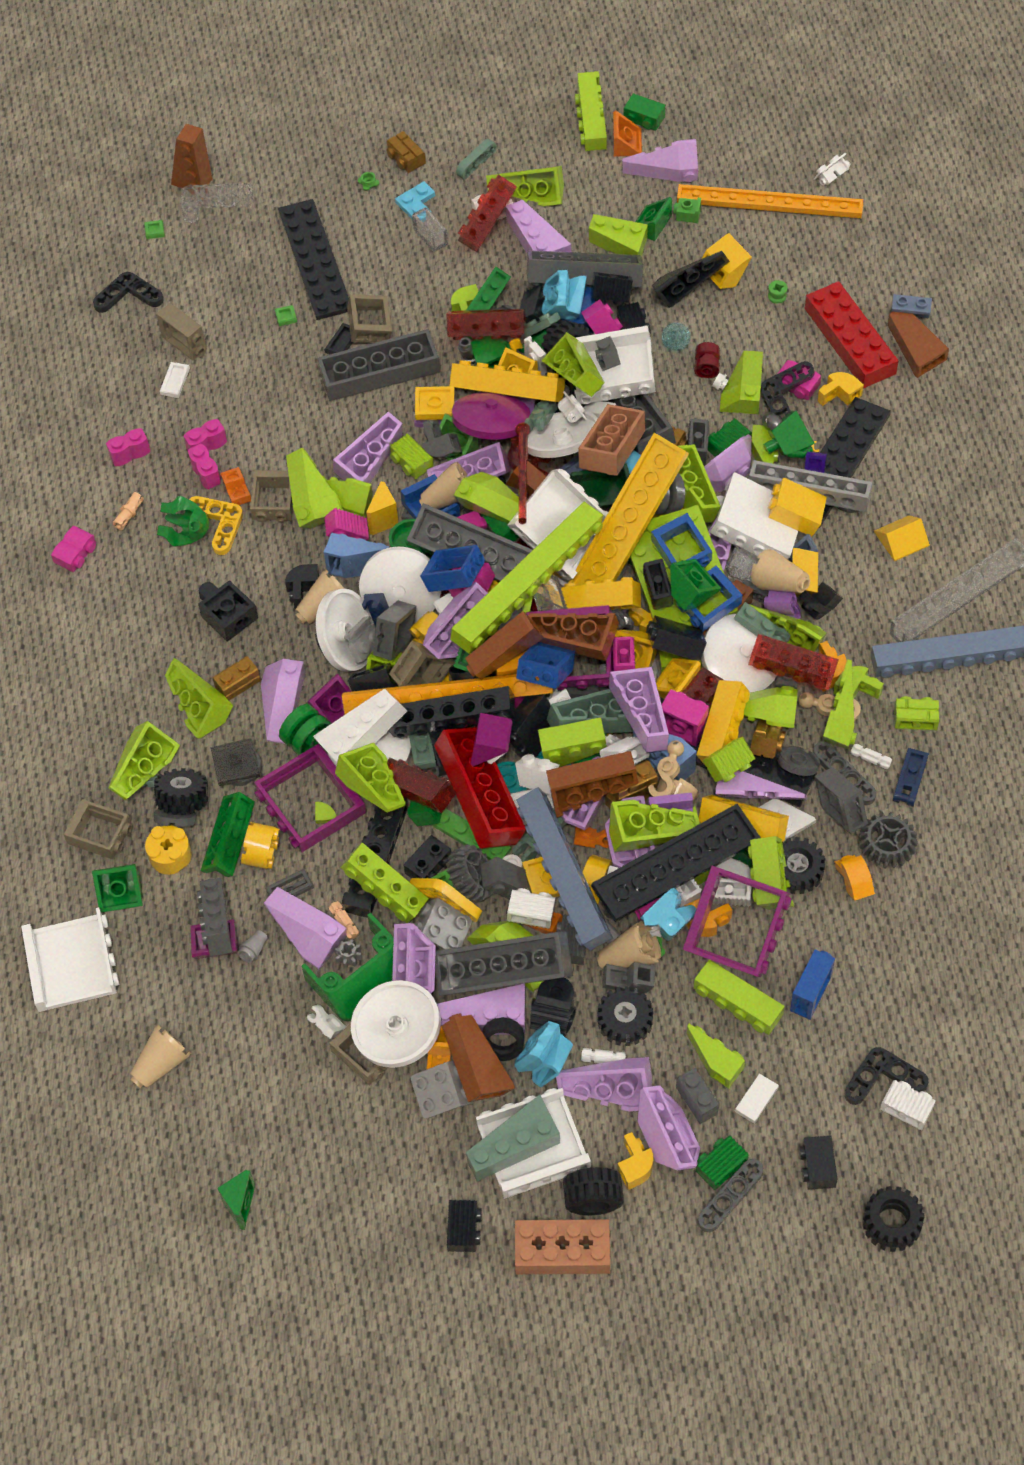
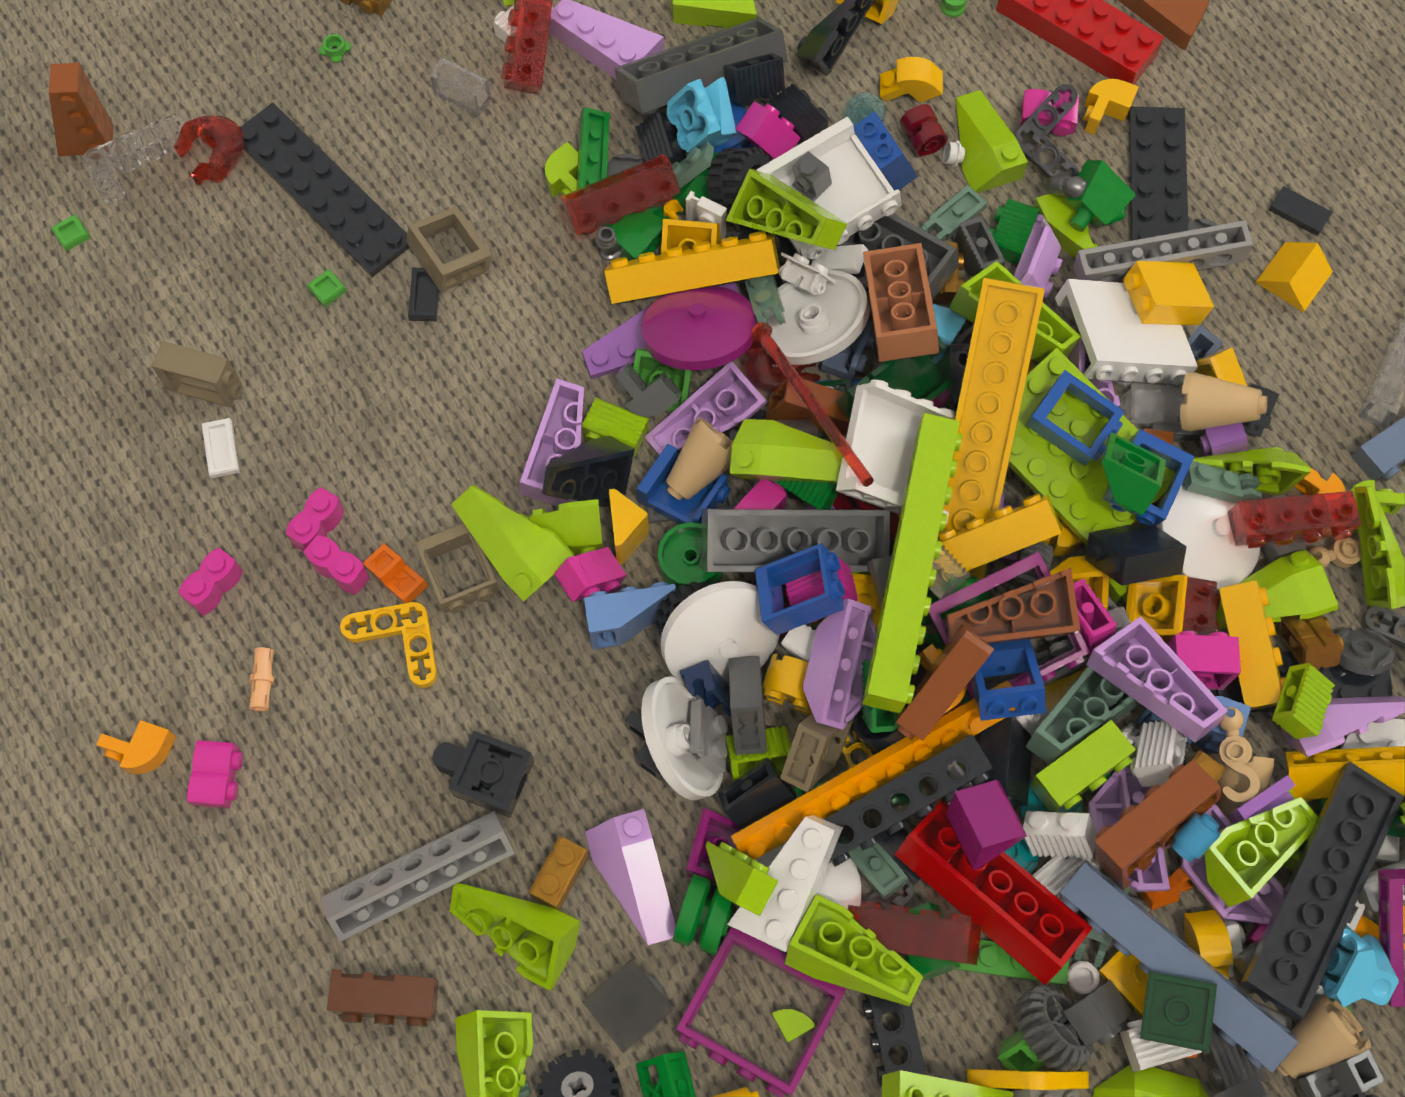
camera: 30 degrees left, 10 degrees up
black beam [93,272,164,313] -> none
green piece [157,496,209,546] -> none
black brick [285,564,319,609] -> none
tan cone [295,569,344,624] -> none
dark grey brick [317,329,440,401] -> none
medium azure plate [395,181,435,224] -> none
black brick [403,835,451,878] -> none
yellow plate [415,386,454,420] -> none
black brick [643,559,674,610] -> none
dark purple tile [804,451,827,473] -> none
none -> light orange brick [96,720,176,774]
none -> clear red piece [173,115,244,185]
none -> light grey brick [320,811,515,942]
none -> reddish brown wedge [327,969,439,1027]
none -> black wedge [542,436,635,507]
none -> lime slope [705,841,778,916]
none -> blue window [854,111,918,191]
none -> yellow brick [880,57,943,102]
none -> sand green hinge [920,185,988,241]
none -> dark green tile [1140,971,1217,1052]
none -> dark azure brick [1171,813,1221,862]
none -> black tile [1269,186,1333,237]

